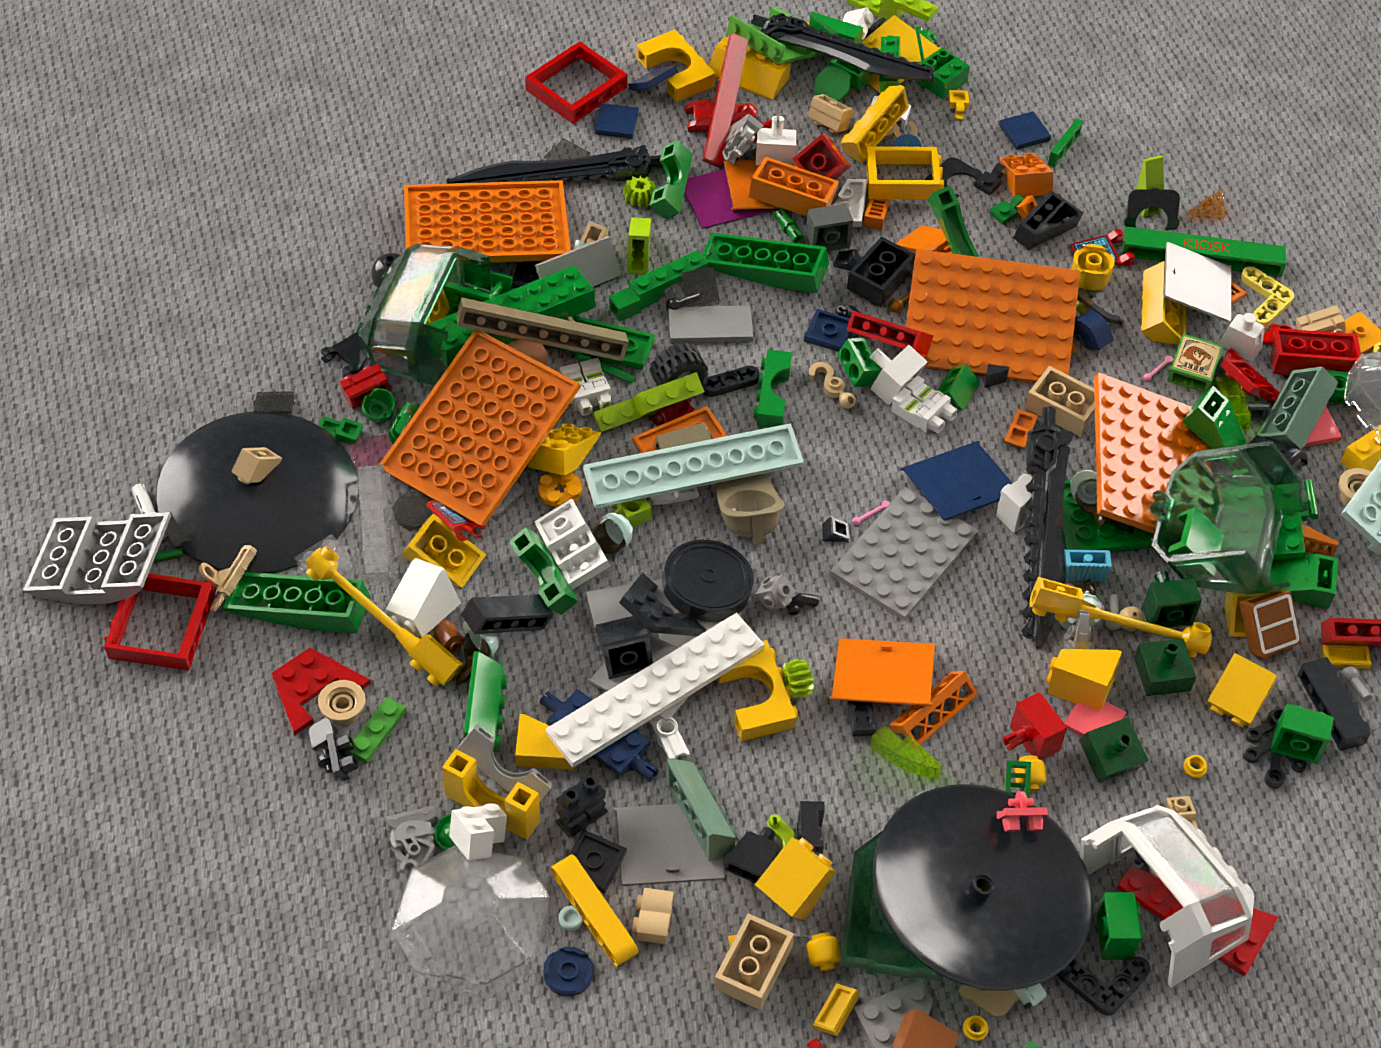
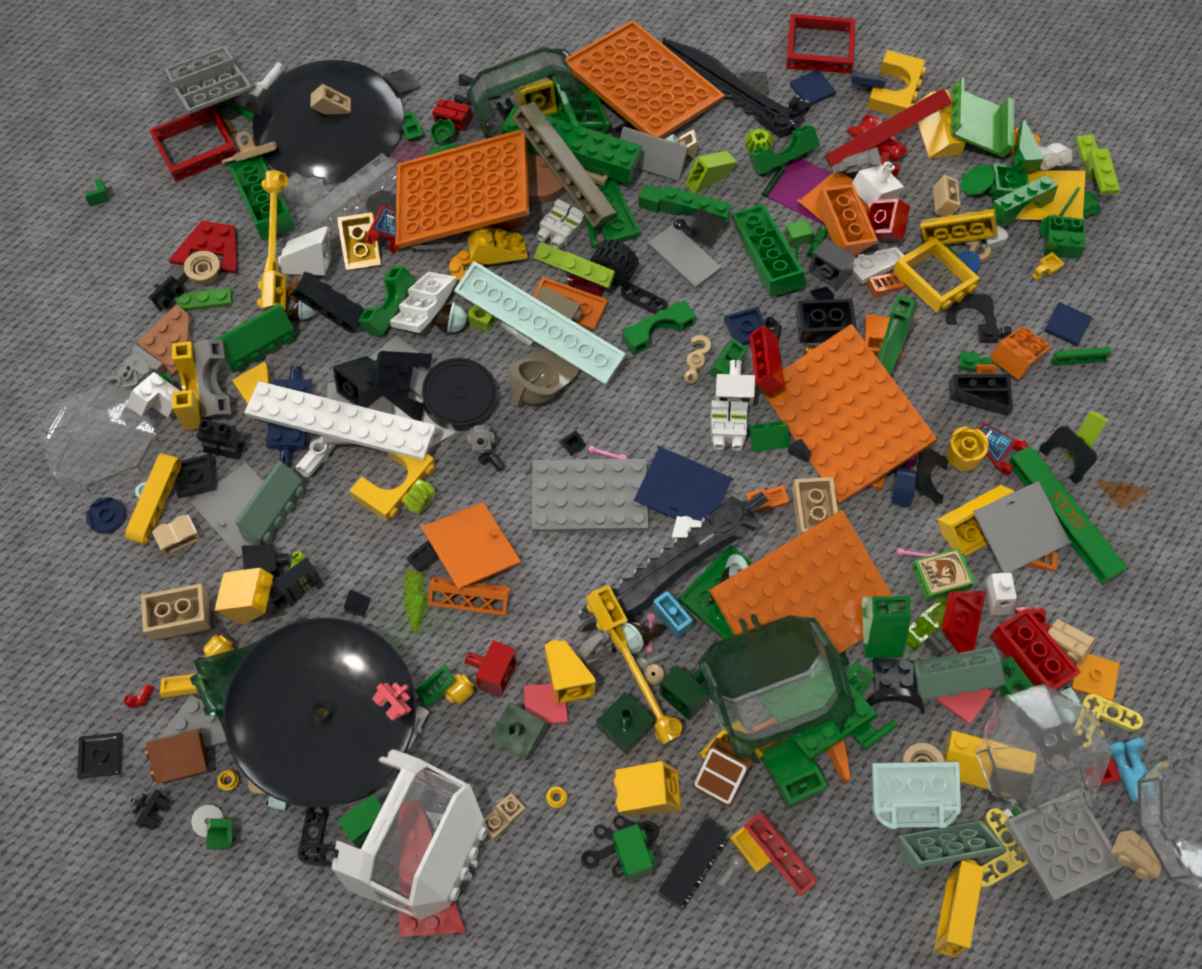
camera: 55 degrees right, 10 degrees up
black piece [751,13,935,84] -> none
panel [1168,507,1224,580] -> none
light yellow beam [1241,267,1294,328] -> none
none -> green panel [85,178,110,207]
none -> nougat plate [138,304,191,376]
none -> black slope [344,590,371,617]
none -> dark green piece [761,166,786,198]
none -> bright green brick [785,220,813,248]
none -> black wheel [788,94,811,116]

